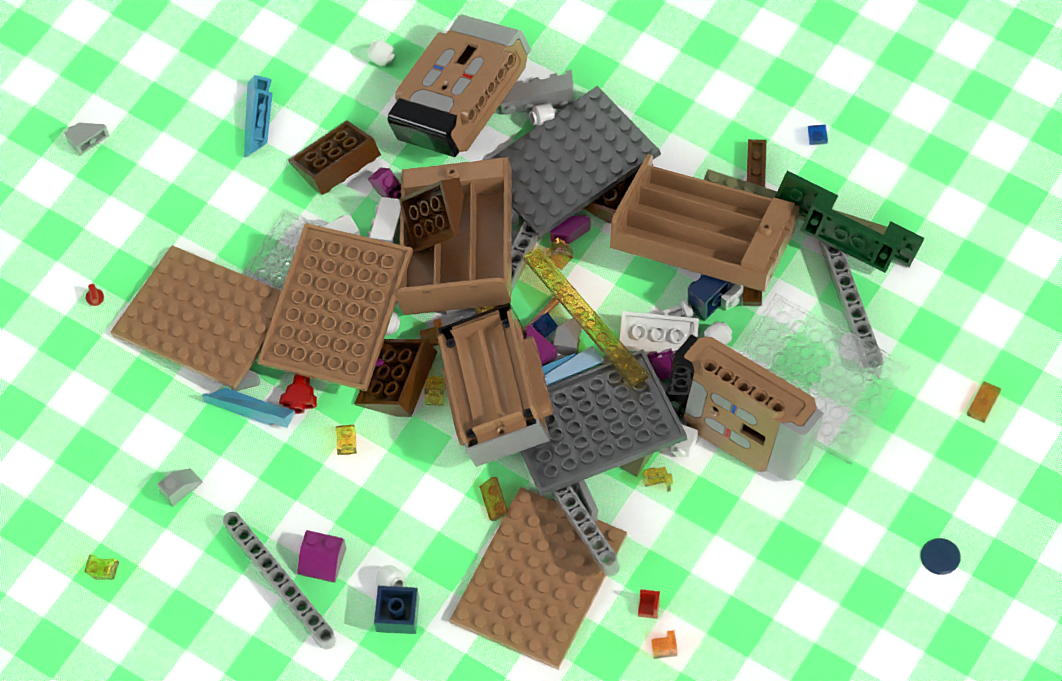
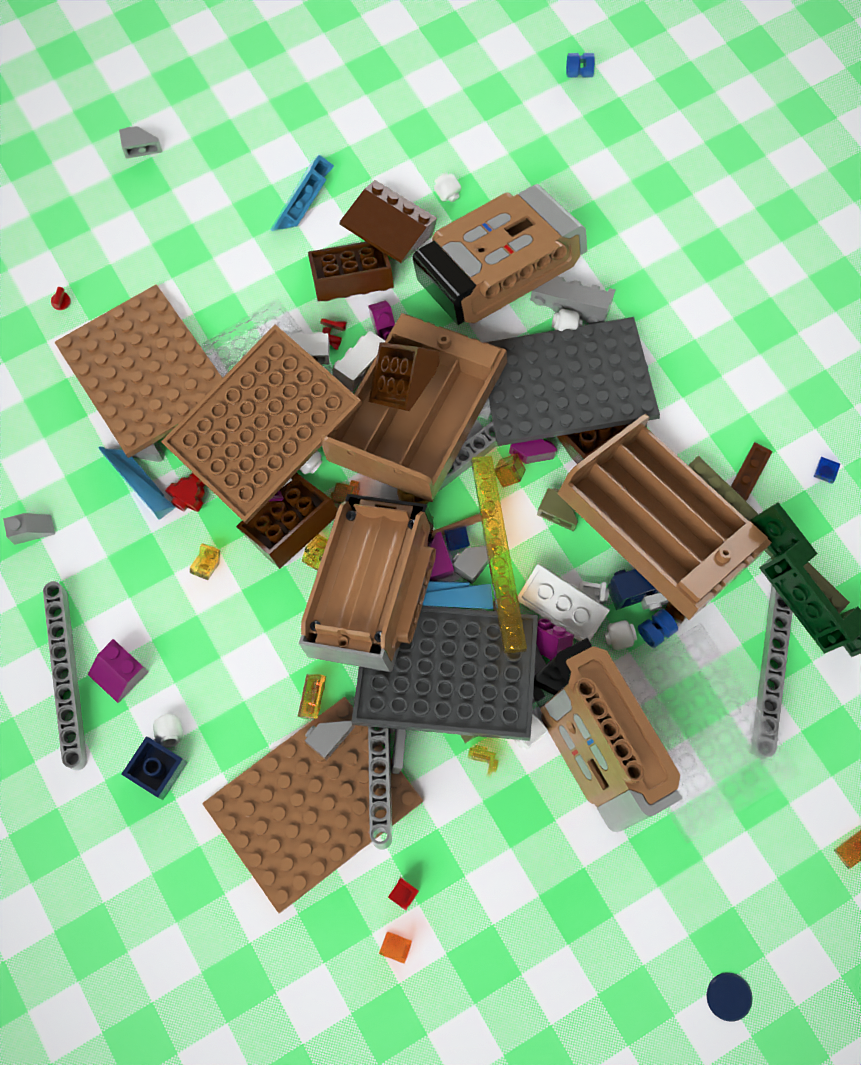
camera: 20 degrees right, 10 degrees up
none -> light grey slope [305,721,355,761]
none -> red piece [320,319,347,350]
none -> reddish brown slope [339,180,437,264]
none -> olive slope [537,488,578,532]
none -> blue wheel [637,609,679,649]

